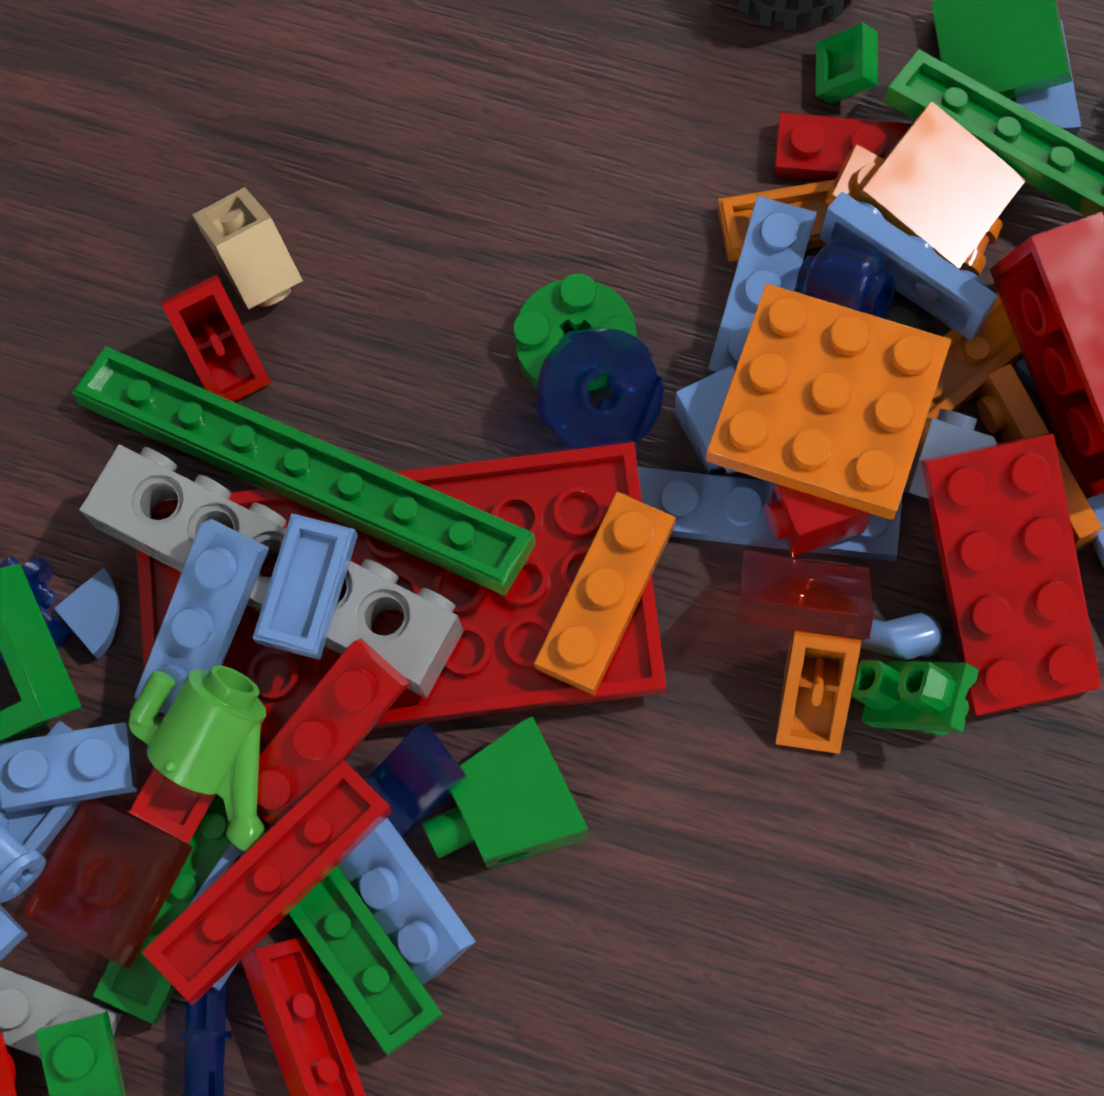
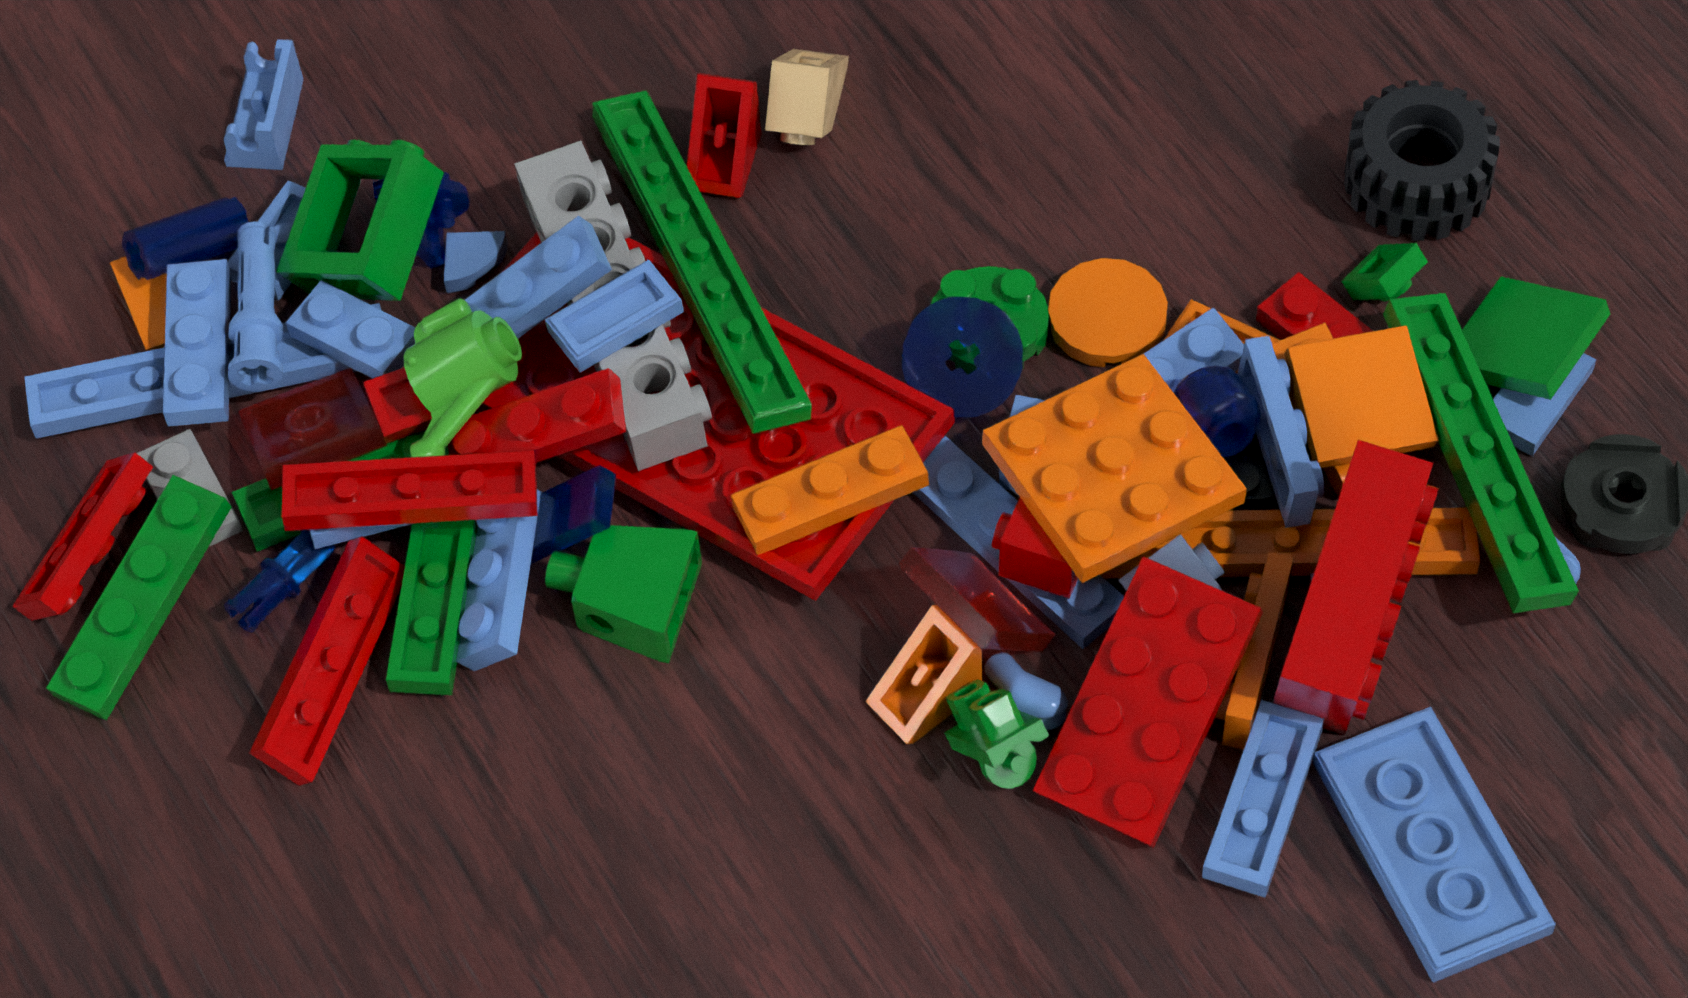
camera: 40 degrees right, 15 degrees down
none -> orange tile [1048,258,1168,368]

